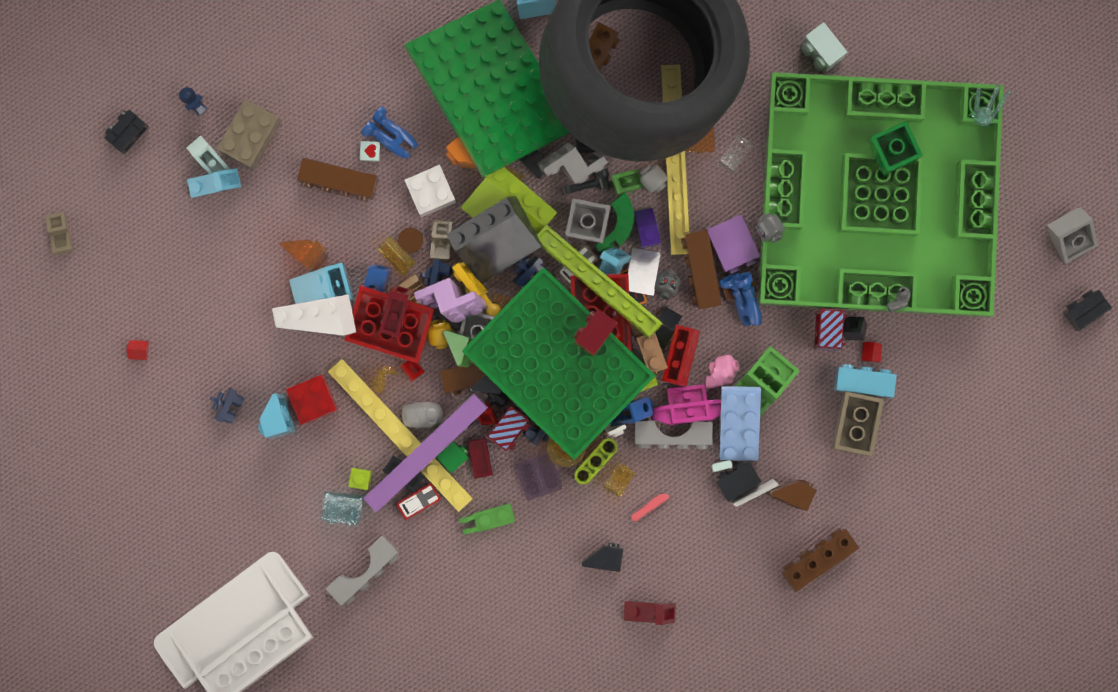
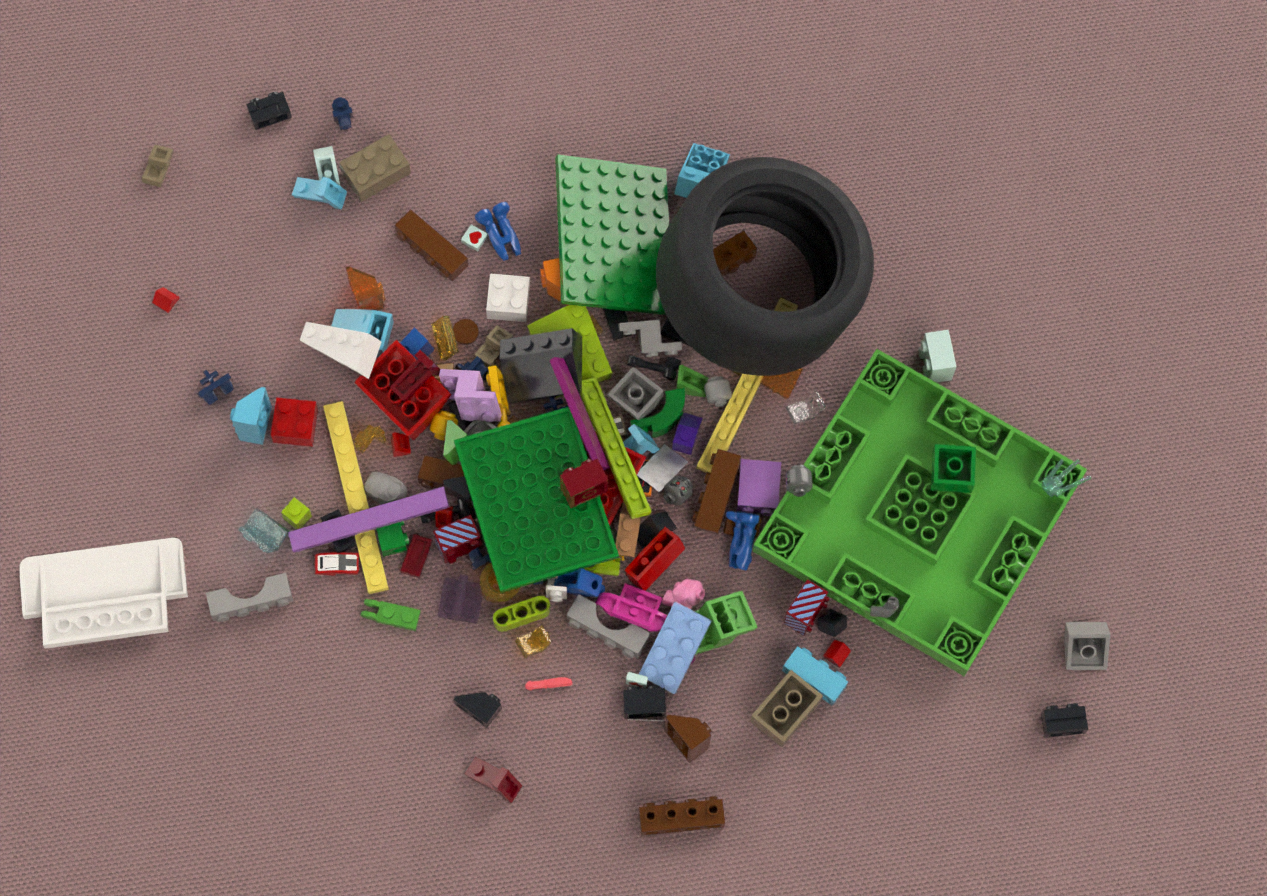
camera: 25 degrees right, 15 degrees down
none -> magenta tile [550,357,610,470]

